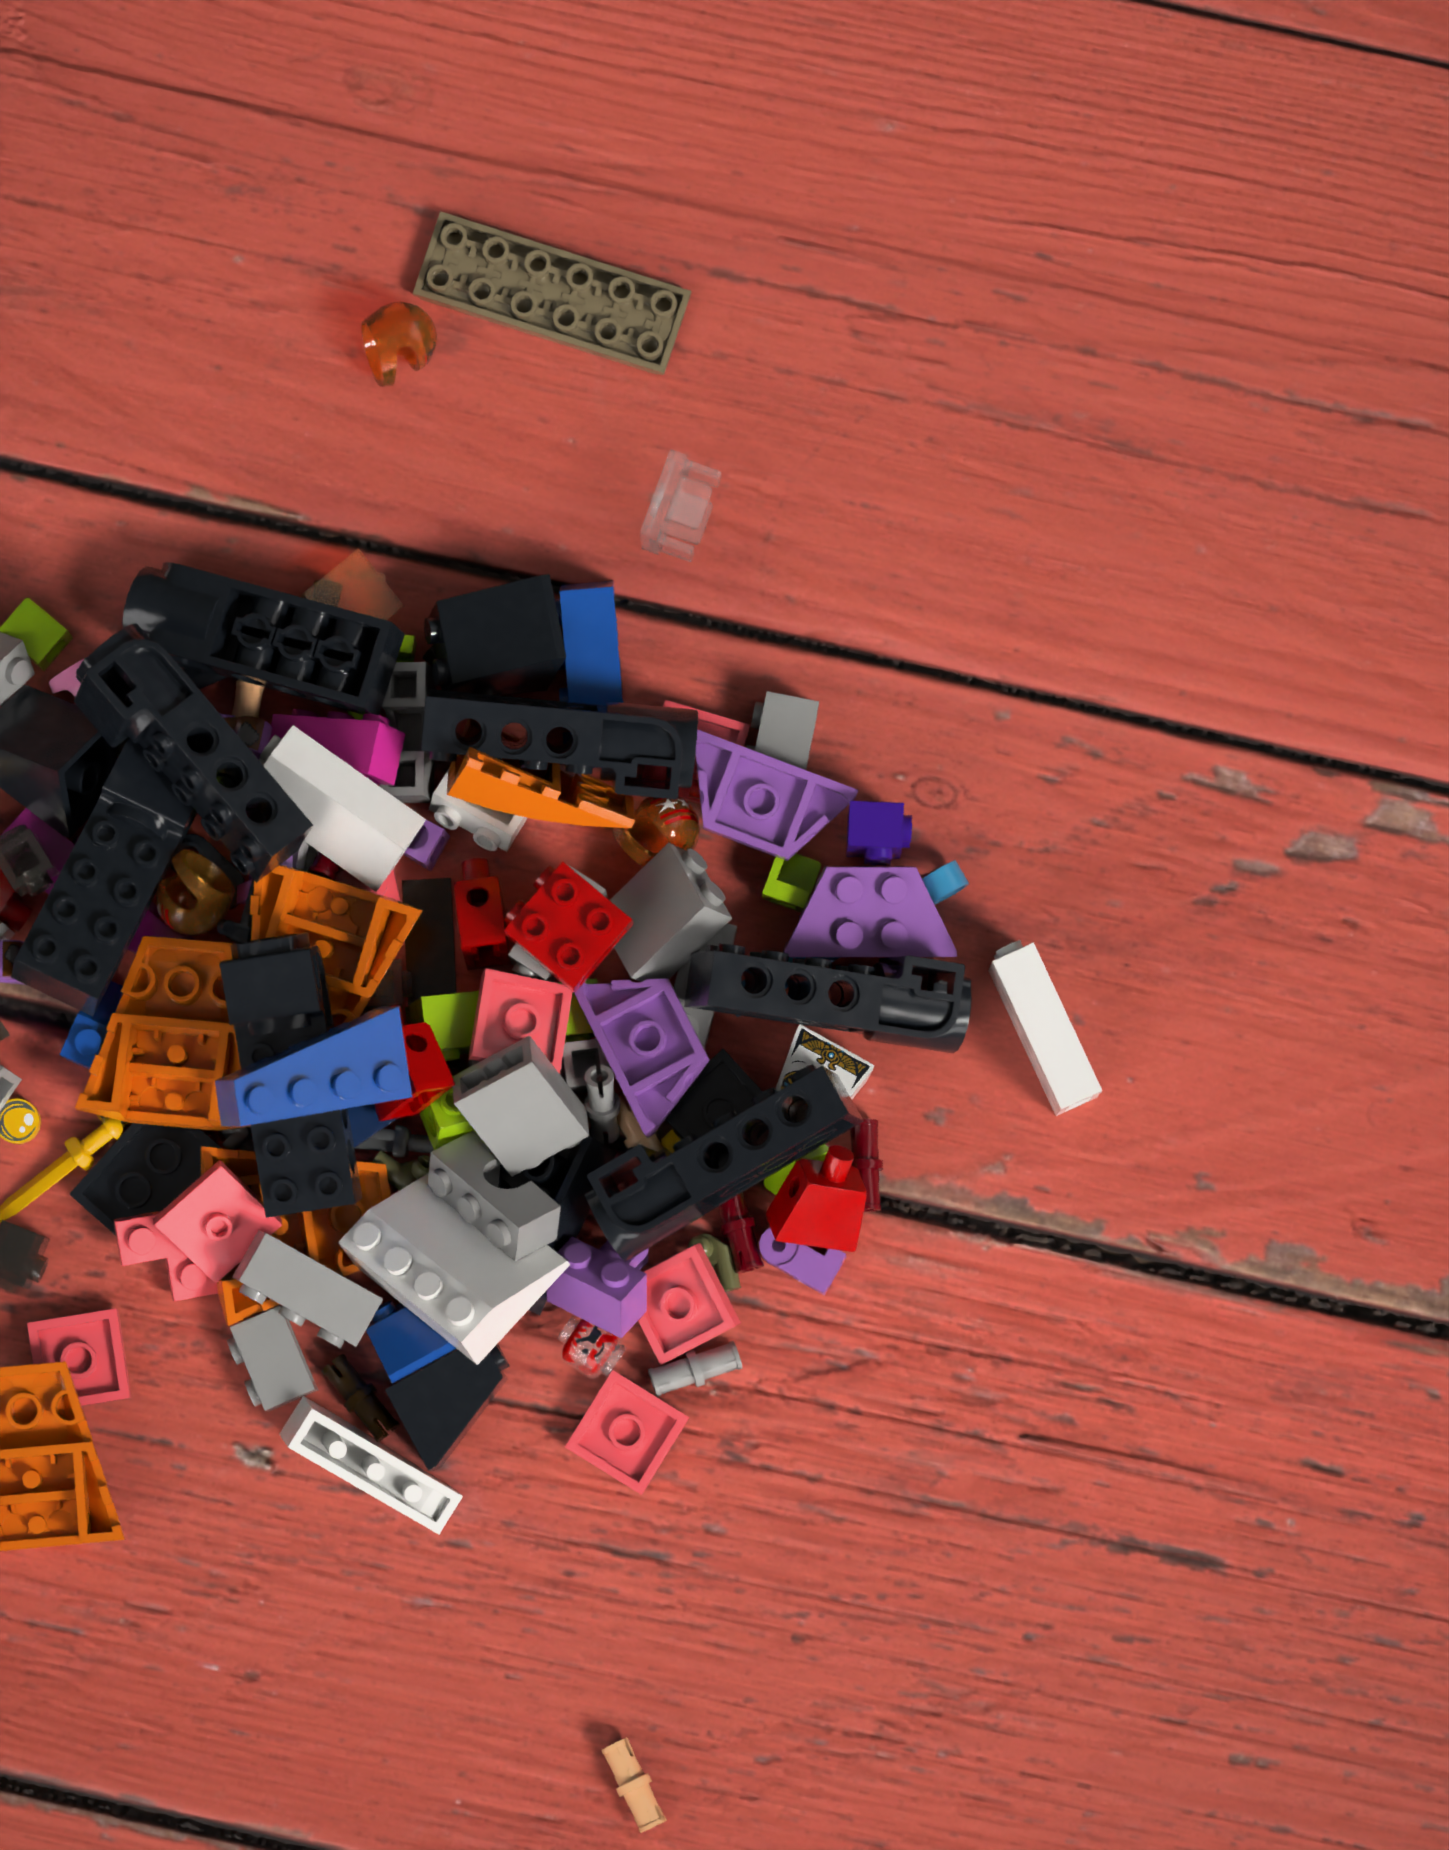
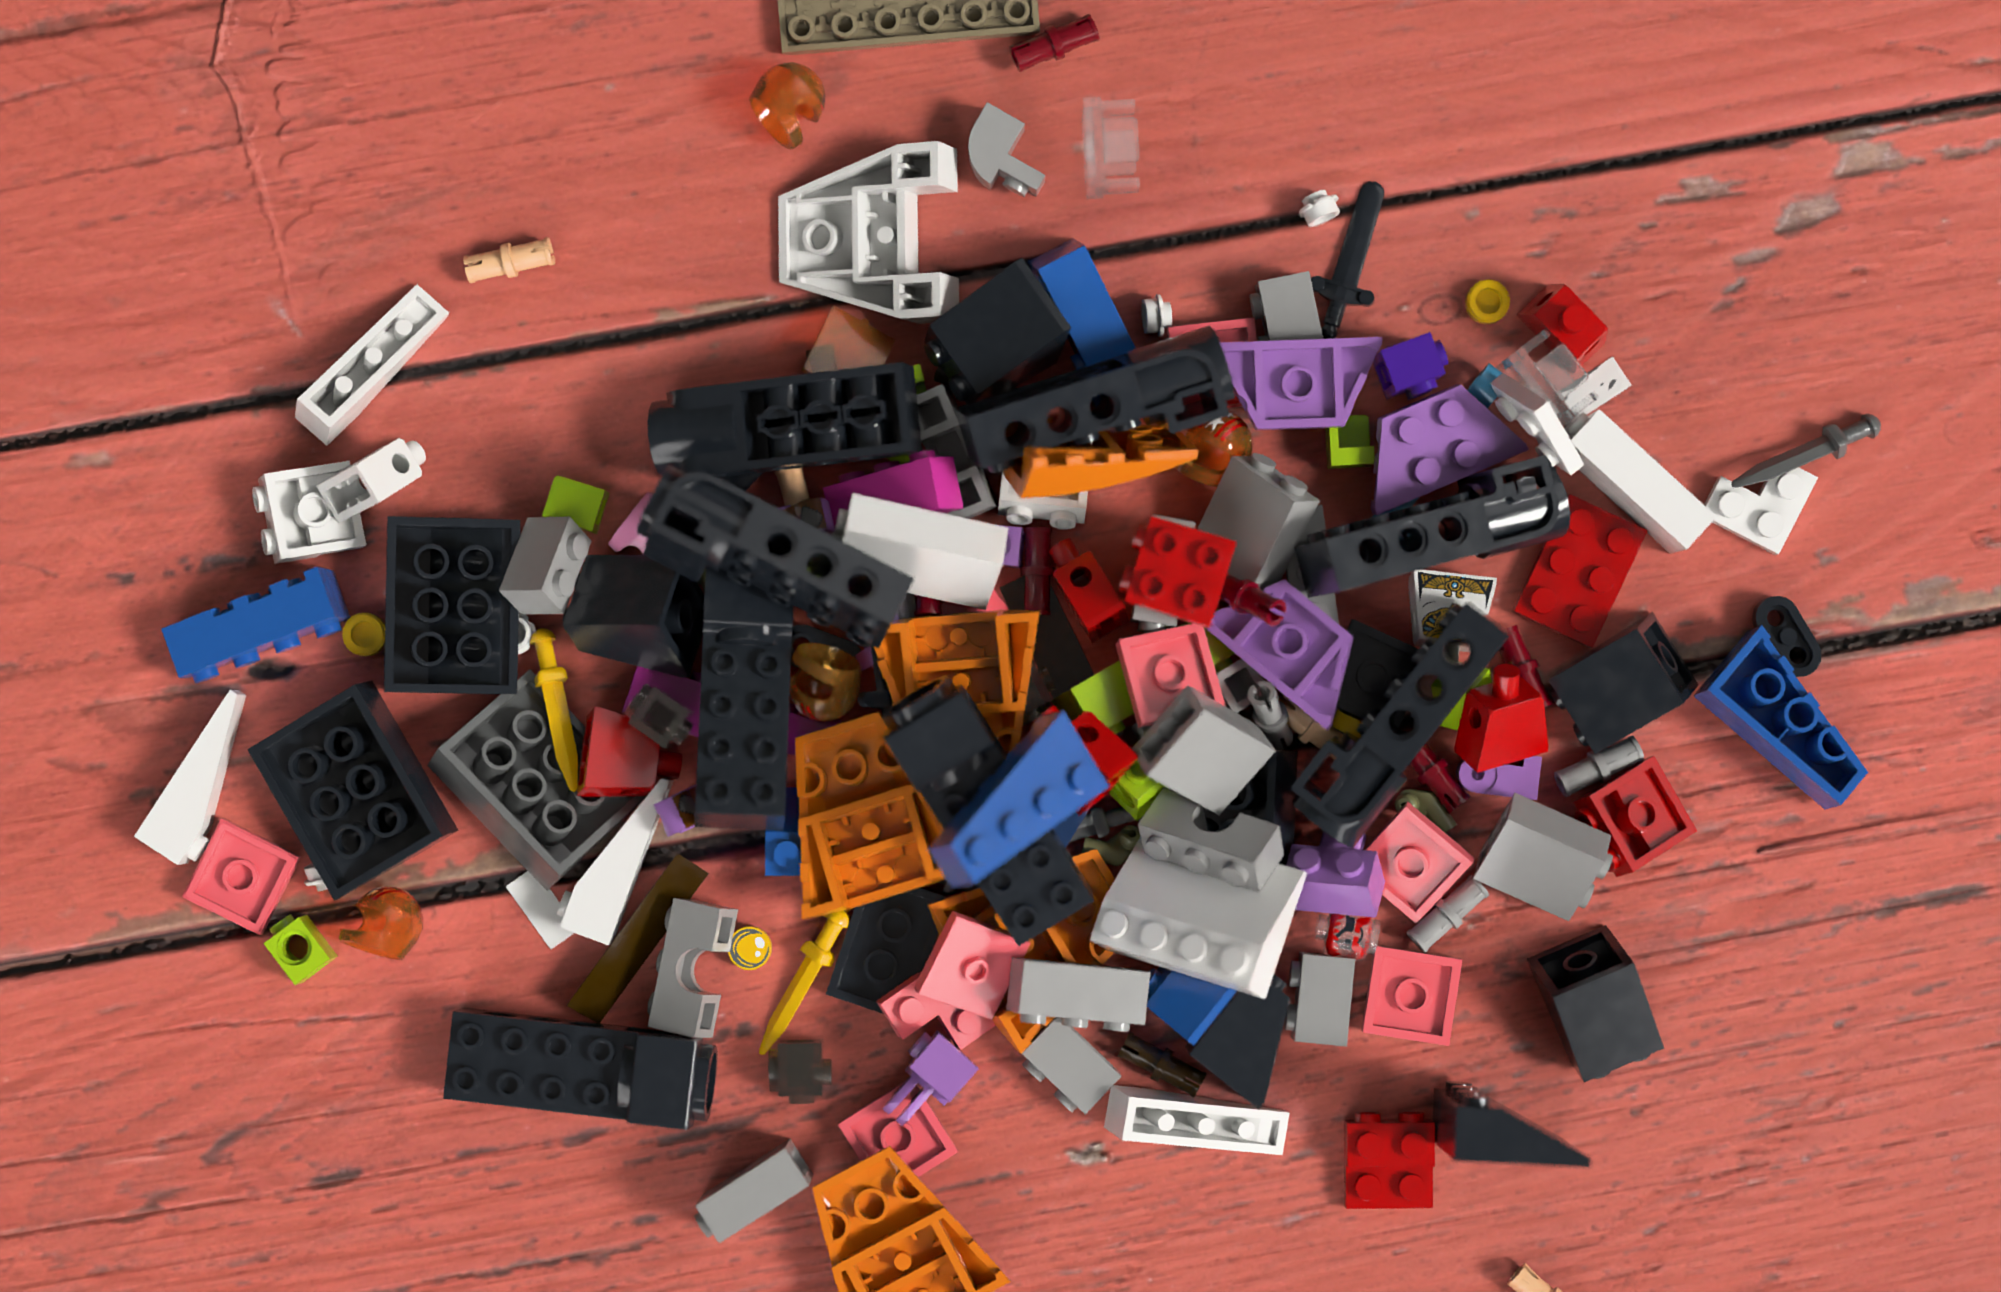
camera: 25 degrees left, 5 degrees up
none -> light nougat pin [463,237,555,283]
none -> white wedge [778,141,959,324]
none -> medium lavender brick [882,1031,979,1126]
none -> light grey brick [968,102,1045,197]
none -> dark red pin [1009,14,1100,72]
none -> dark red pin [1021,527,1055,615]
none -> white plate [1141,294,1172,337]
none -> dark red pin [1220,573,1287,626]
none -> light grey piece [1284,951,1355,1047]
none -> white plate [1299,190,1340,227]
none -> black sword [1311,181,1384,339]
none -> red plate [1344,1111,1435,1209]
none -> black slope [1433,1081,1591,1168]
none -> yellow tile [1465,280,1510,324]
none -> light grey brick [1473,792,1613,921]
none -> white plate [1490,373,1584,475]
none -> clear panel [1496,328,1599,426]
none -> red plate [1512,494,1648,648]
none -> red torso [1517,284,1608,373]
none -> black slope [1527,925,1664,1082]
none -> white sticker [1548,357,1631,425]
none -> black slope [1548,612,1699,754]
none -> light grey pin [1554,736,1644,797]
none -> red plate [1573,756,1697,877]
none -> blue wedge [1693,625,1868,810]
none -> white plate [1704,467,1818,555]
none -> dark grey sword [1731,414,1881,488]
none -> black plate [1752,596,1822,677]

